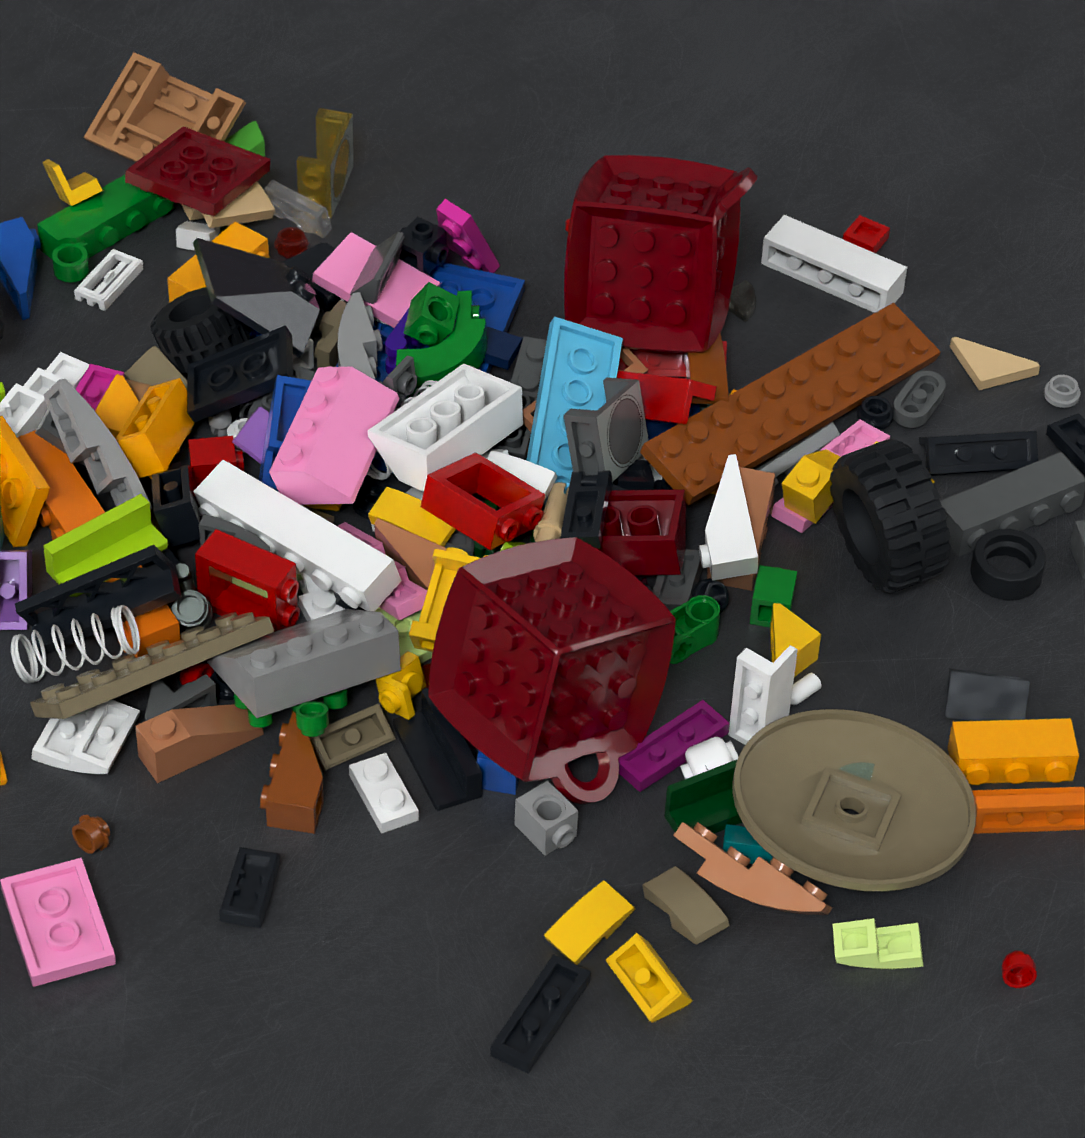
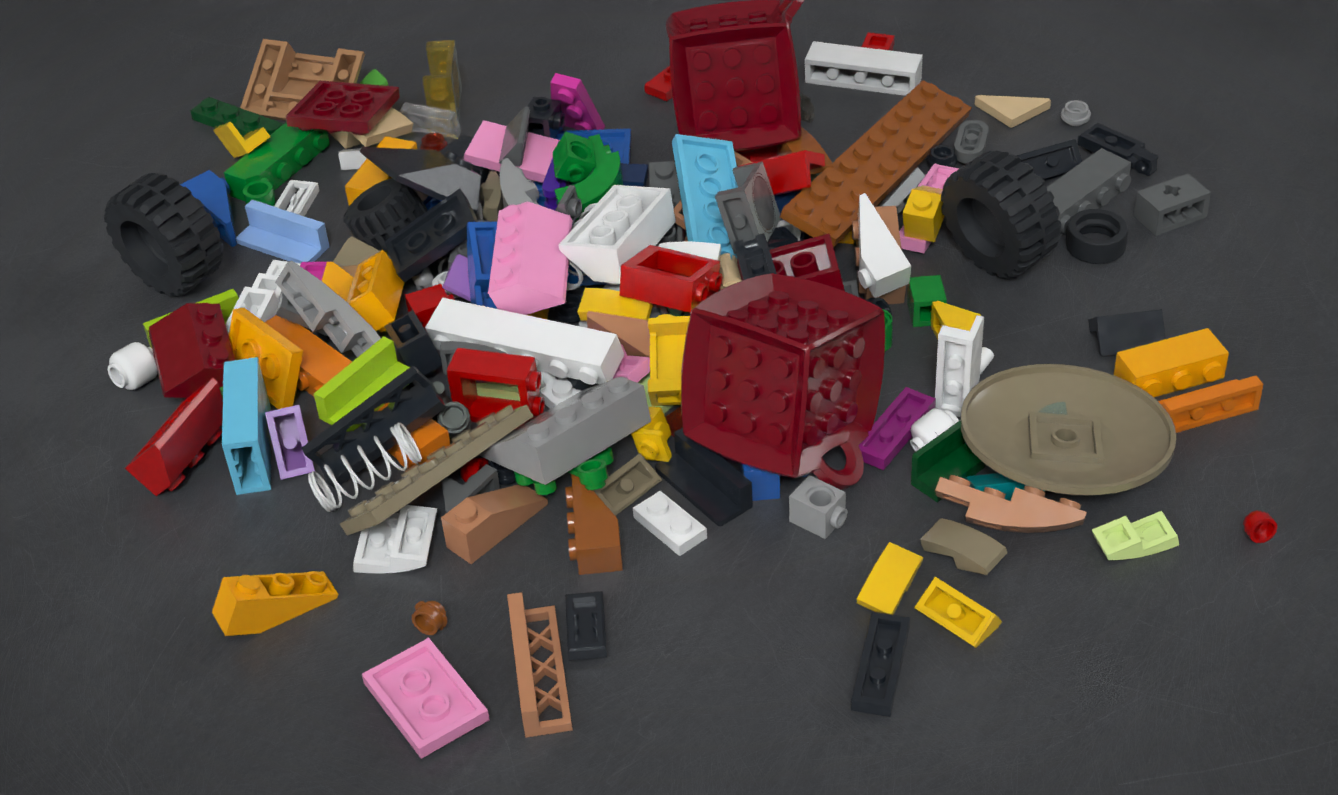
camera: 10 degrees left, 5 degrees down
none -> dark green plate [190,97,284,137]
none -> light blue panel [236,200,330,263]
none -> nougat fence [507,592,572,738]

